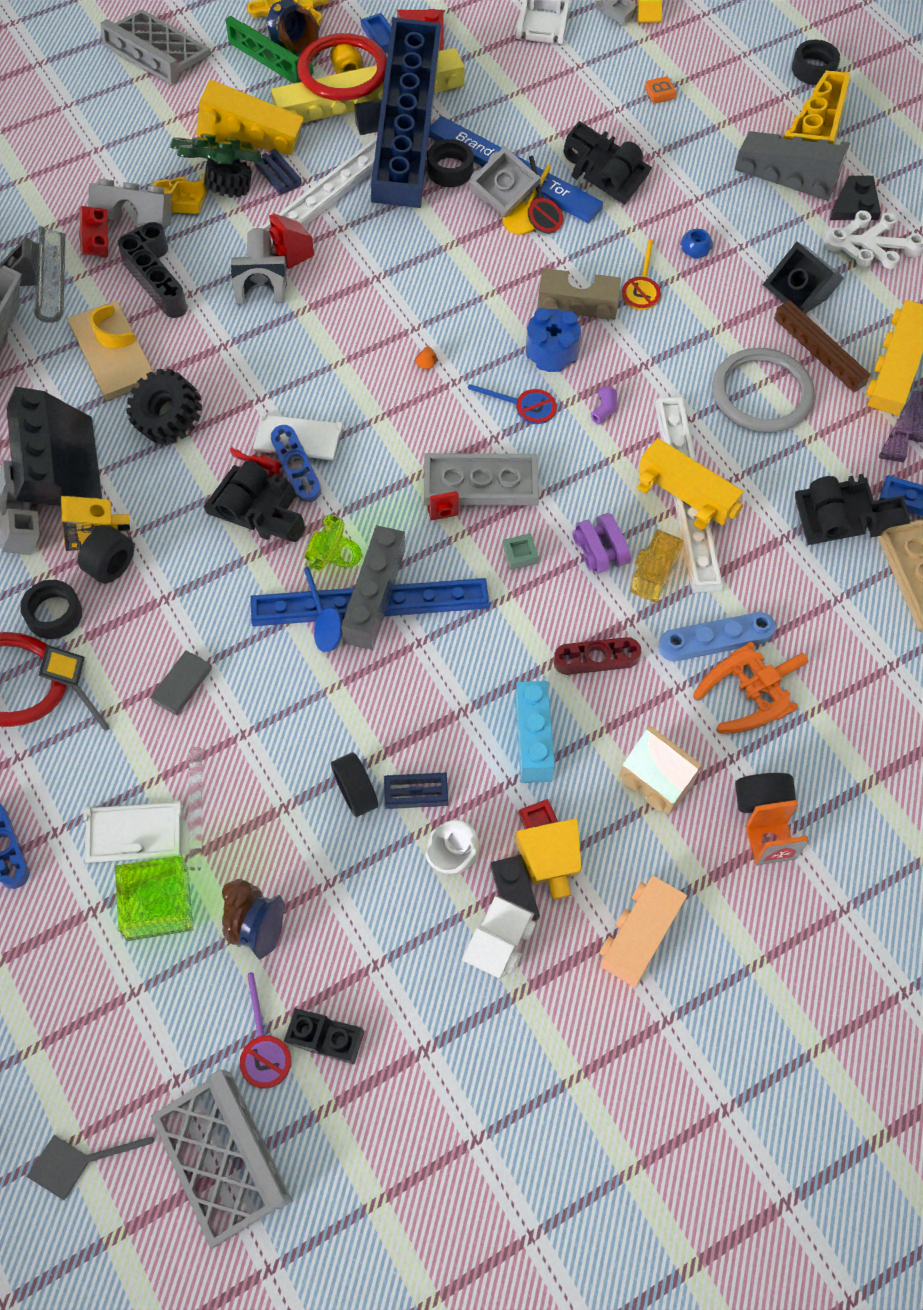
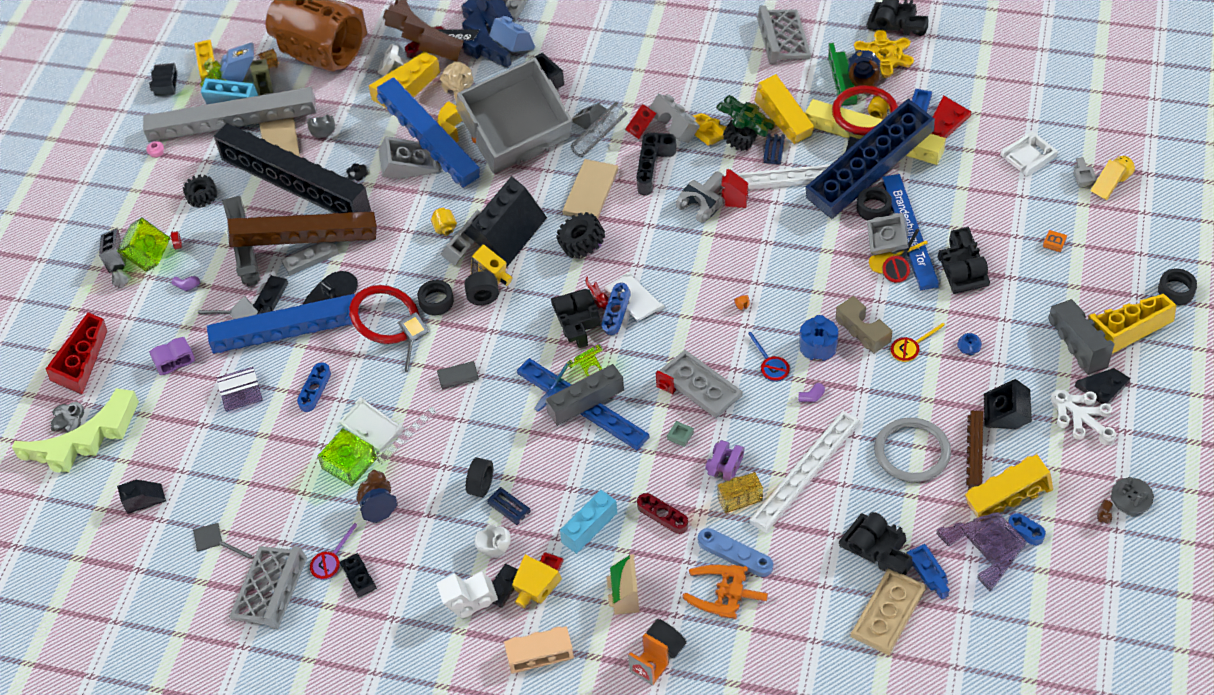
camera: 50 degrees right, 10 degrees down
yellow helmet [90,305,136,348] -> none
yellow brick [637,438,744,530] -> none

